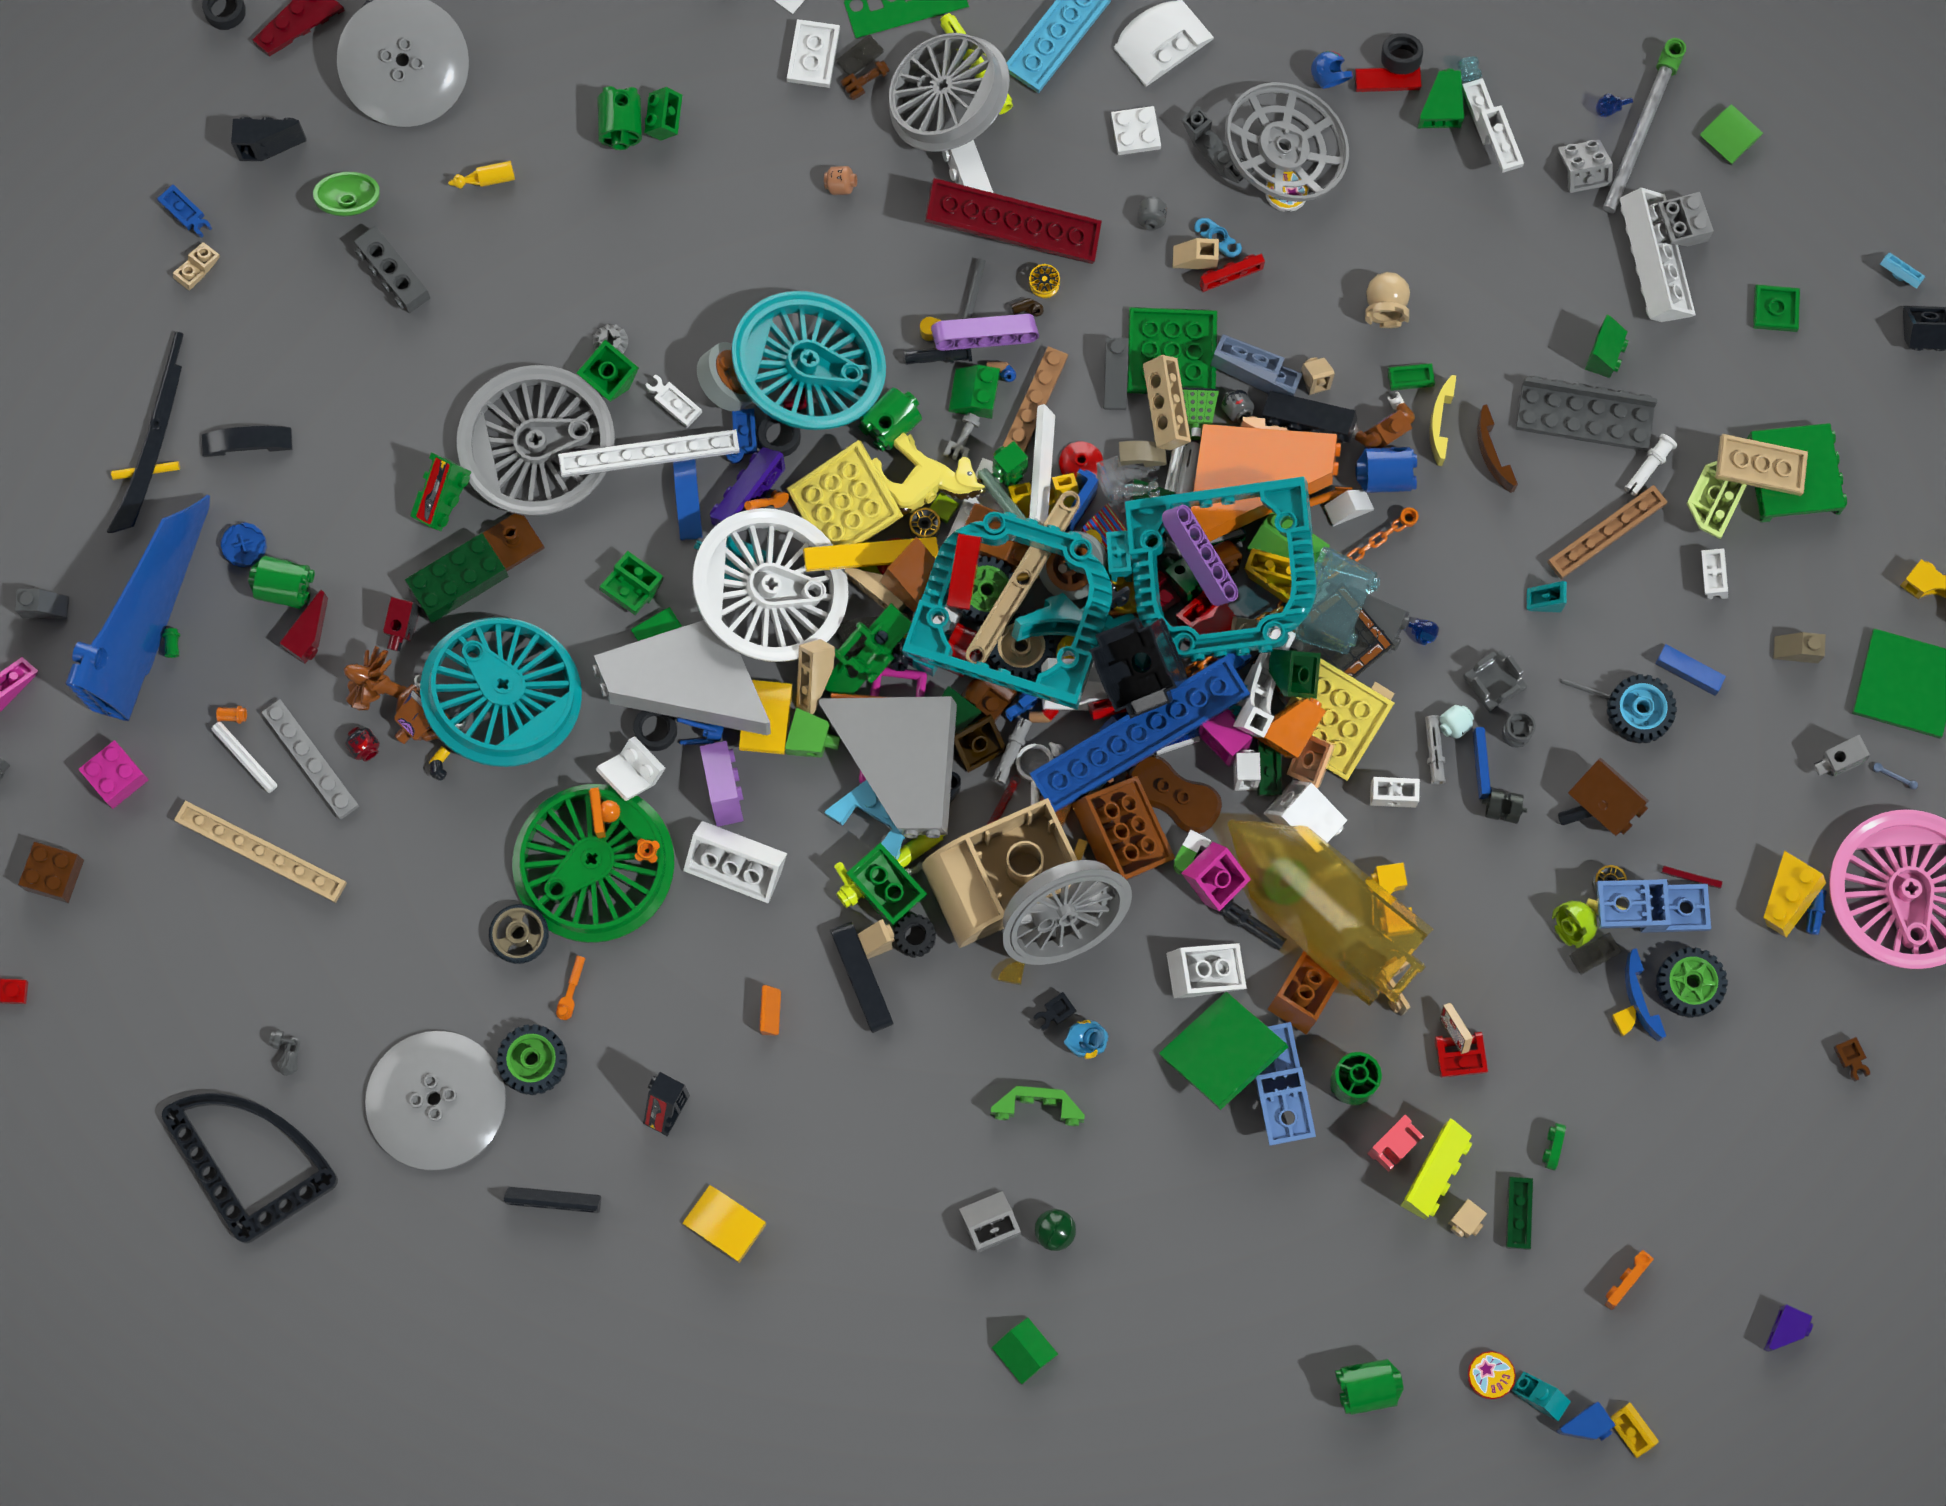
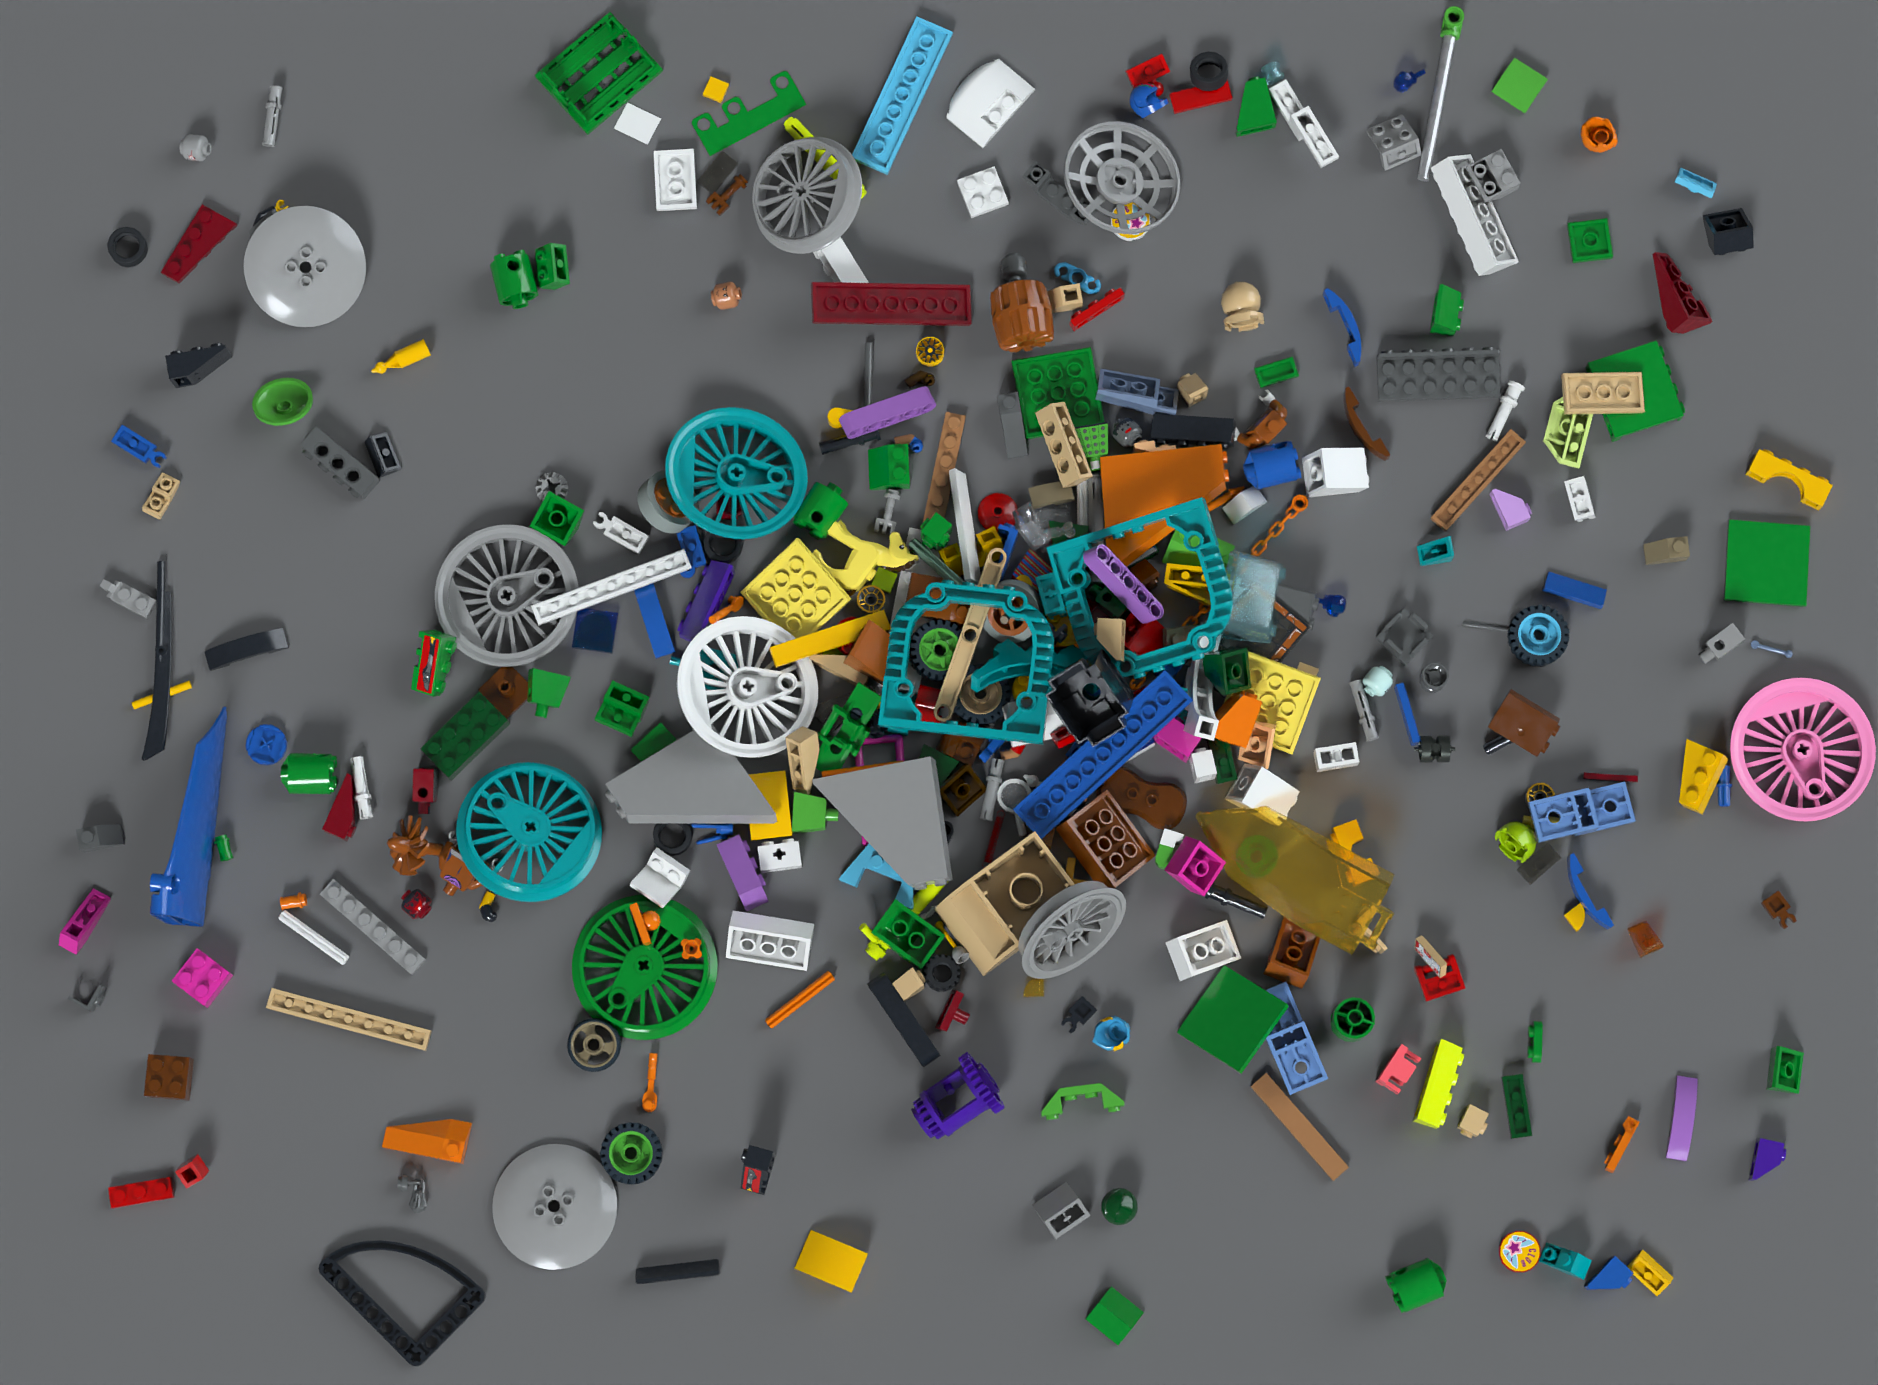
camera: 10 degrees left, 5 degrees up
orange slope [760,985,781,1036] -> none
red slope [947,534,982,610] -> none
light yellow slope [1430,375,1456,466] -> none
wheel [1656,947,1728,1018] -> none
none -> light grey hinge [100,579,156,619]
none -> red brick [175,1154,209,1189]
none -> white pin [350,756,373,819]
none -> black slope [365,432,401,478]
none -> orange wedge [382,1119,472,1164]
none -> green torso [527,668,571,718]
none -> clear blue tile [572,608,619,654]
none -> white brick [758,838,802,873]
none -> orange axle [765,971,835,1028]
none -> dark purple piece [911,1052,1005,1139]
none -> light grey hinge [935,921,970,964]
none -> dark red tile [935,990,970,1032]
none -> dark orange wheel [990,280,1054,352]
none -> tan slope [1094,618,1126,662]
none -> red plate [1125,53,1170,97]
none -> medium nougat tile [1251,1073,1349,1181]
none -> white slope [1302,448,1369,497]
none -> blue slope [1323,288,1361,367]
none -> lavender slope [1489,489,1532,531]
none -> orange hair [1581,117,1618,153]
none -> clear orange slope [1628,921,1664,958]
none -> dark red wedge [1652,252,1713,334]
none -> medium lavender slope [1666,1076,1698,1161]
none -> green slope [1766,1046,1804,1094]

